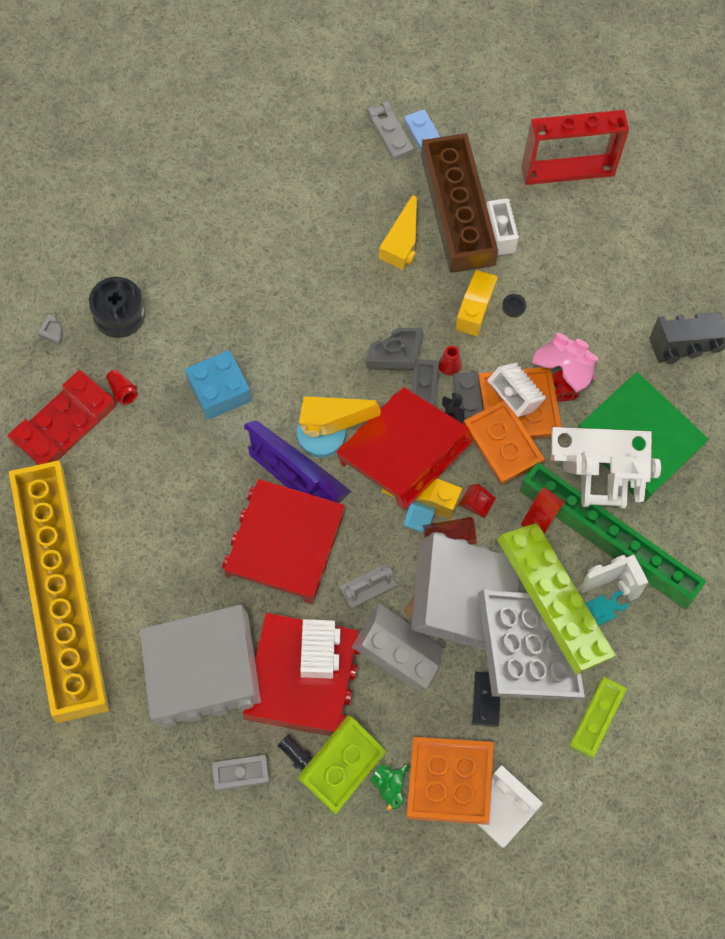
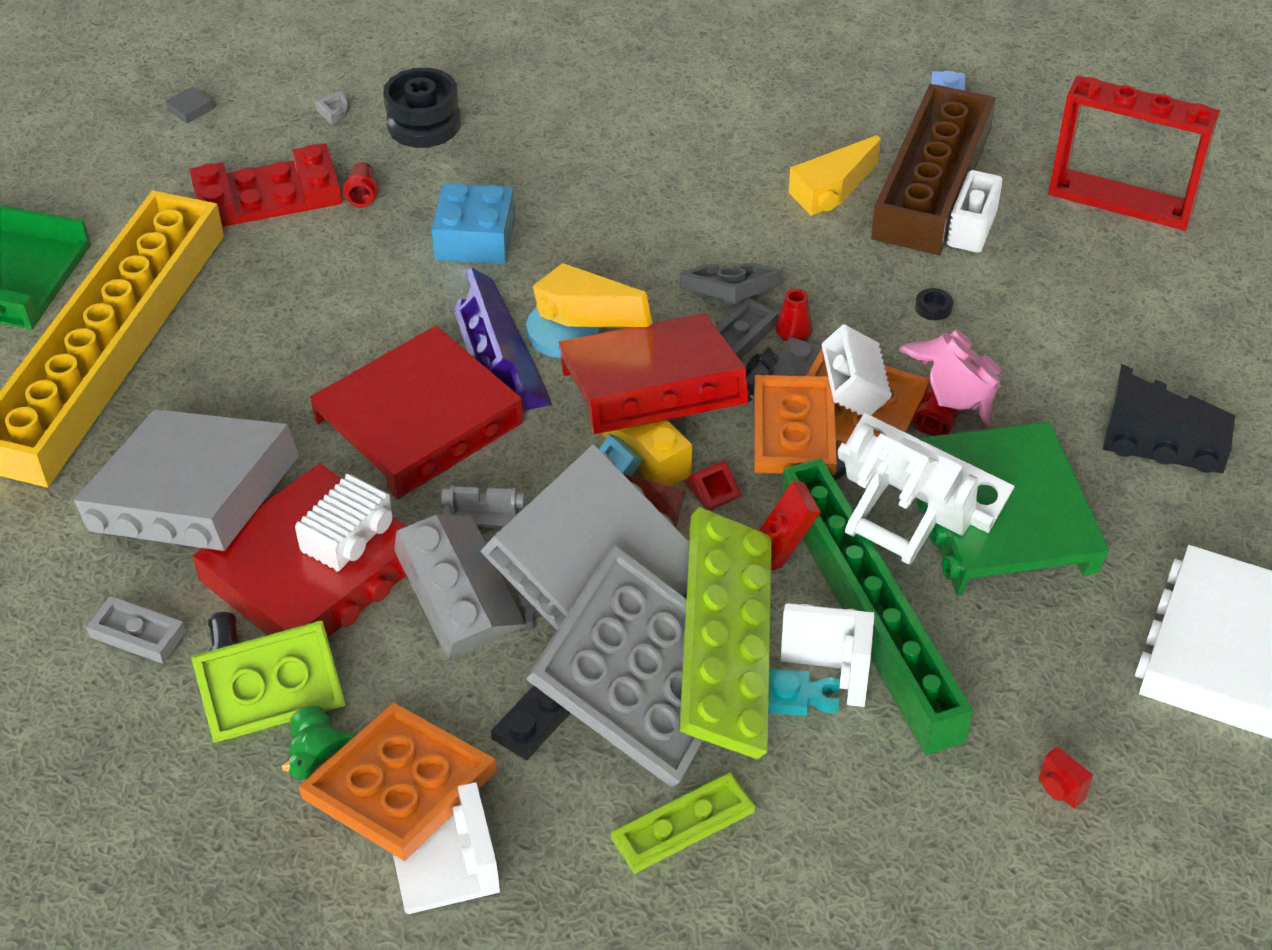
camera: 35 degrees right, 20 degrees down
light grey plate [366,101,414,161] -> none
yellow slope [455,270,498,337] -> none

